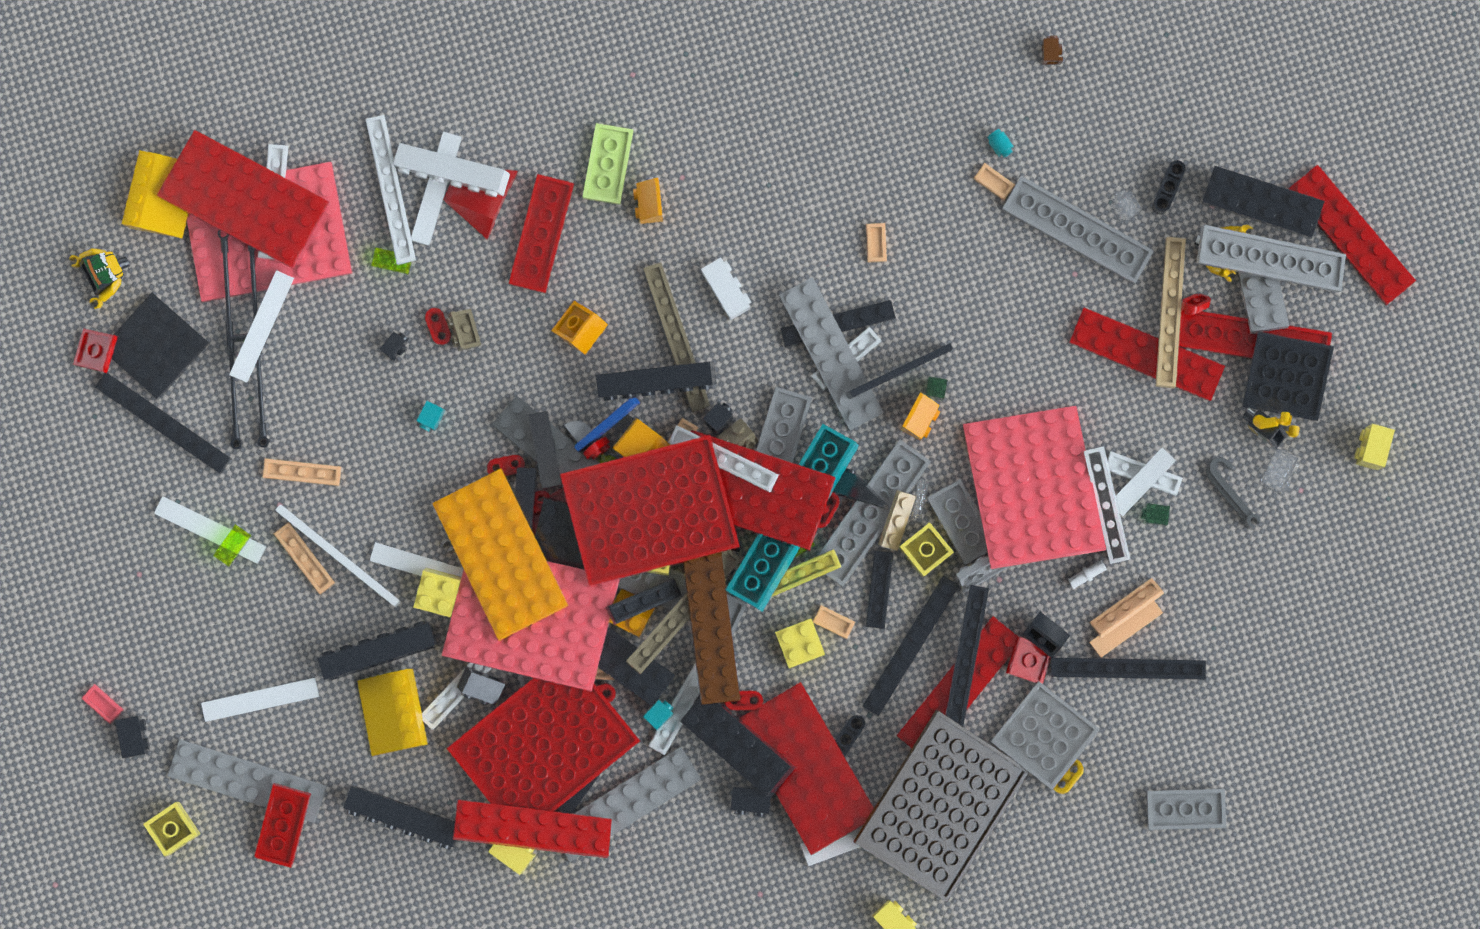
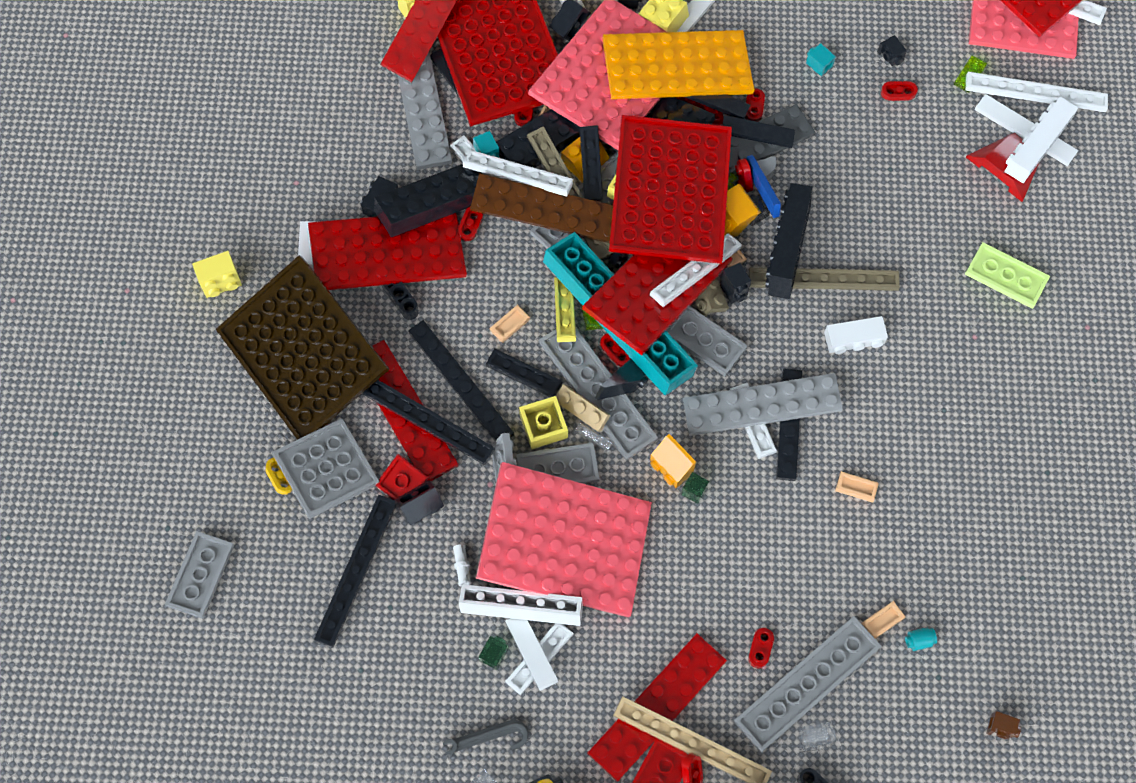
camera: 110 degrees right, 15 degrees down
dark tan bracket [446,308,481,352] -> none
red plate [508,174,575,294] -> none
light orange slope [551,301,608,355] -> none
light orange slope [633,178,663,224] -> none
light yellow brick [775,619,825,669] -> none
black tile [846,343,953,399] -> none
light nougat tile [1089,601,1163,658] -> none
light nougat tile [1090,578,1164,638] -> none
none -> white tile [463,150,574,196]
none -> red plate [748,628,774,669]

